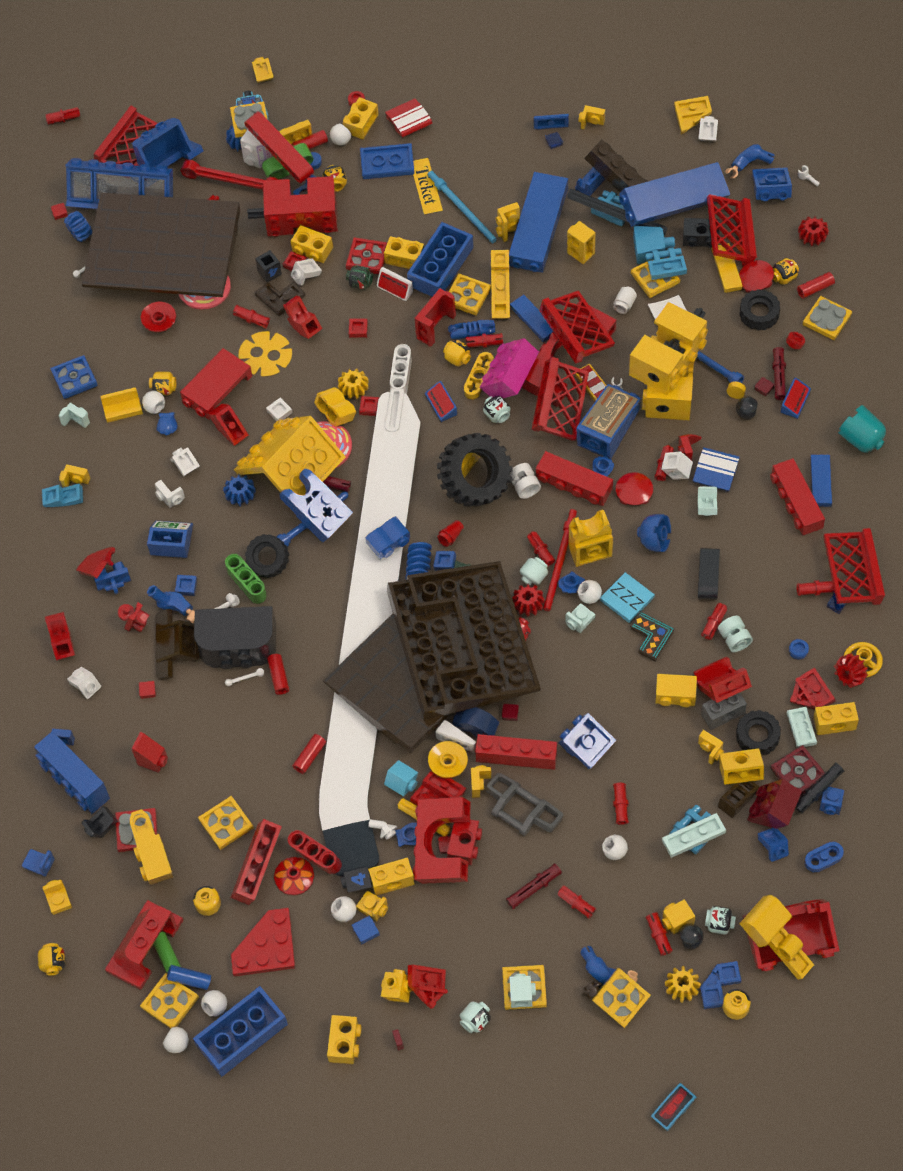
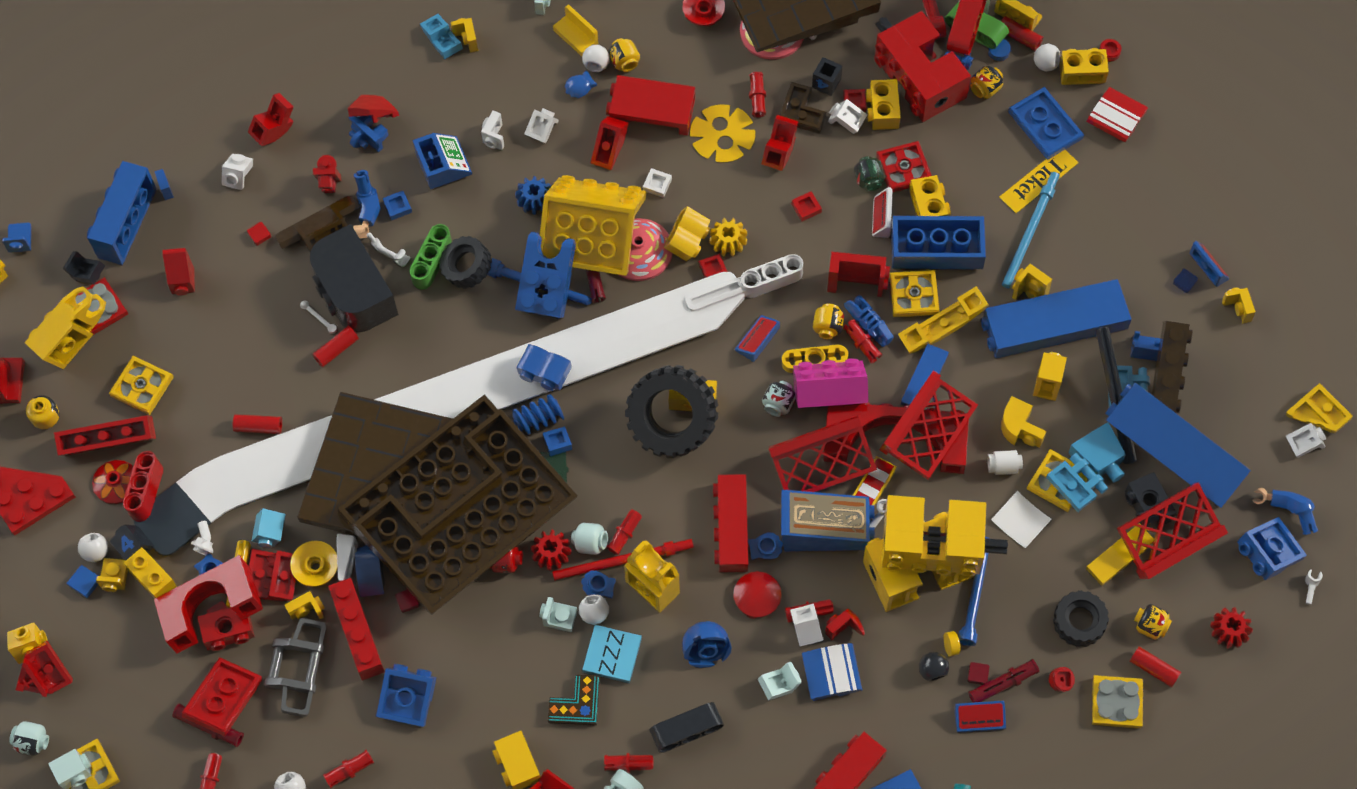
camera: 60 degrees right, 5 degrees up
red cone [437,520,464,547] -> none
white wheel [509,463,541,499] -> none
red dish [739,260,774,293] -> none
none -> red tile [182,657,262,737]
none -> yellow brick [1001,396,1046,448]

